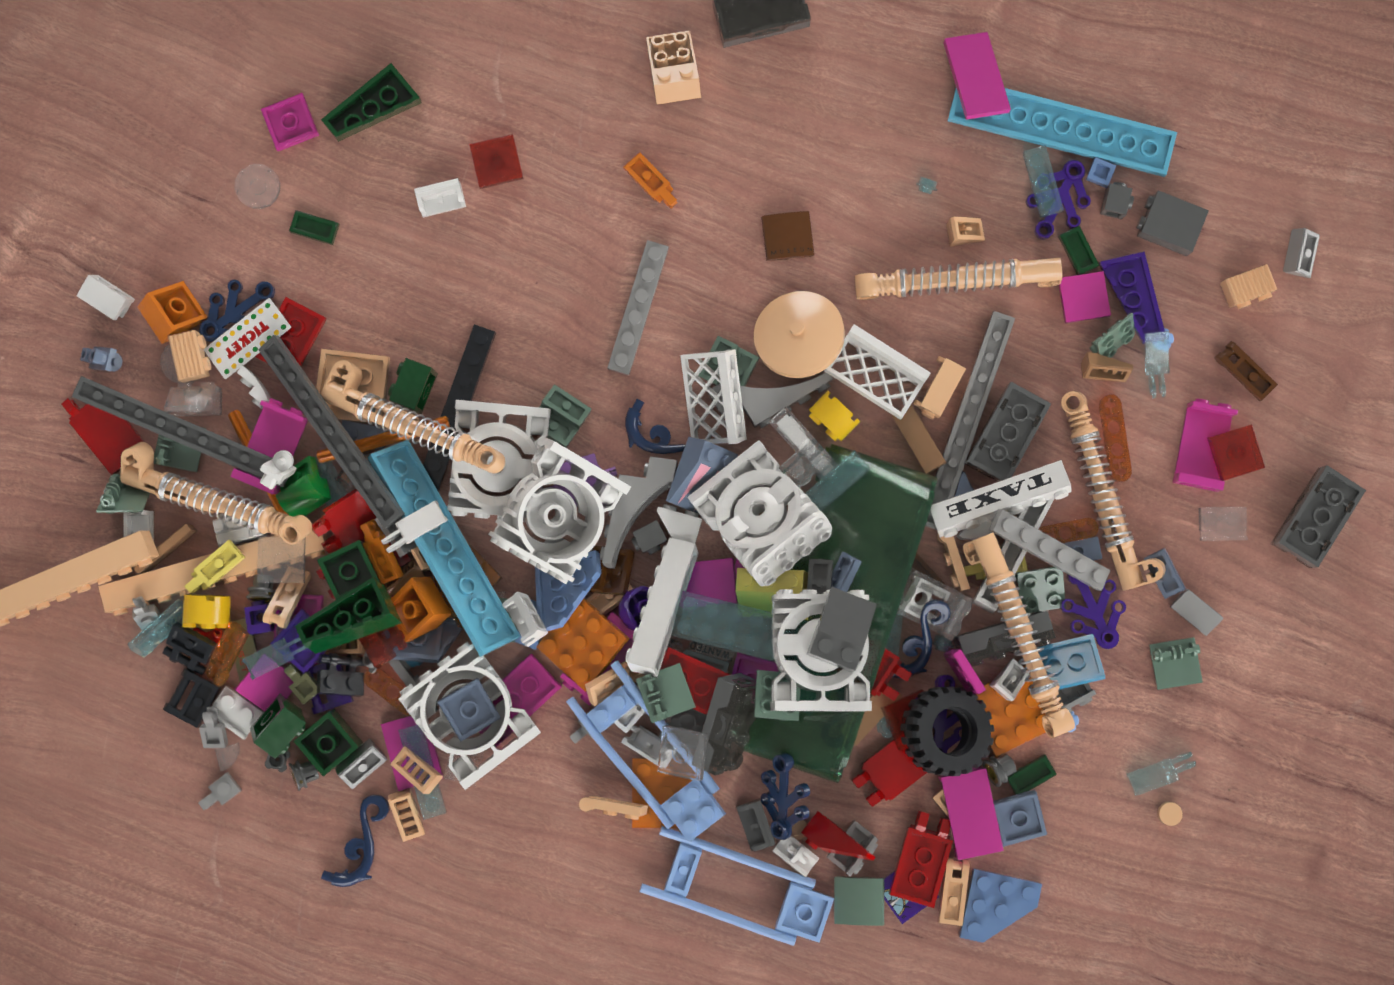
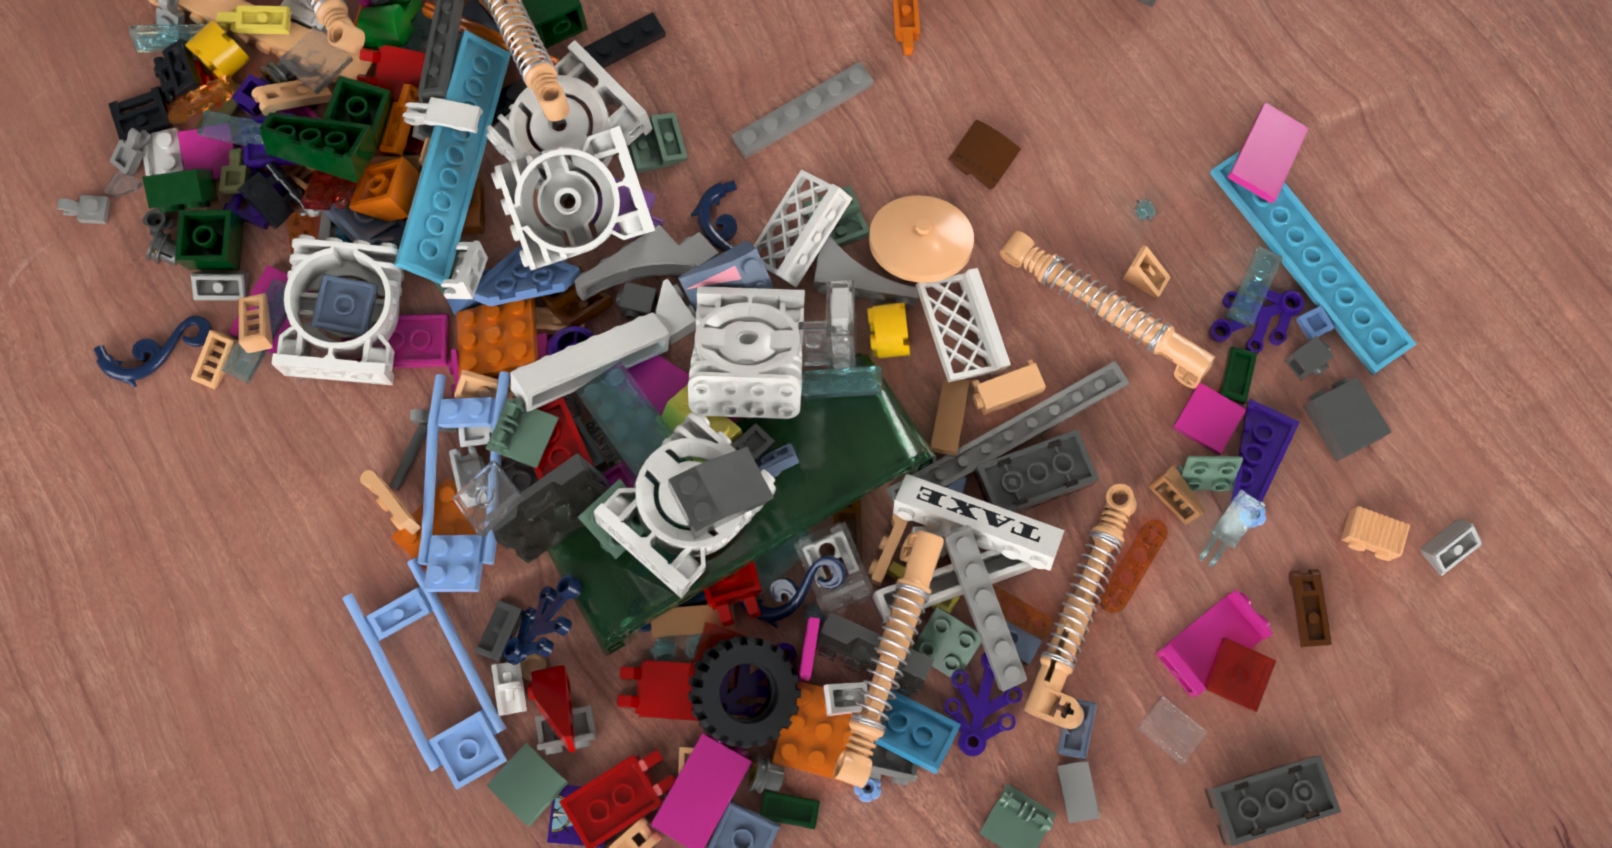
camera: 35 degrees right, 10 degrees down
none -> dark grey piece [389,423,427,491]
none -> clear light blue plate [650,638,677,661]

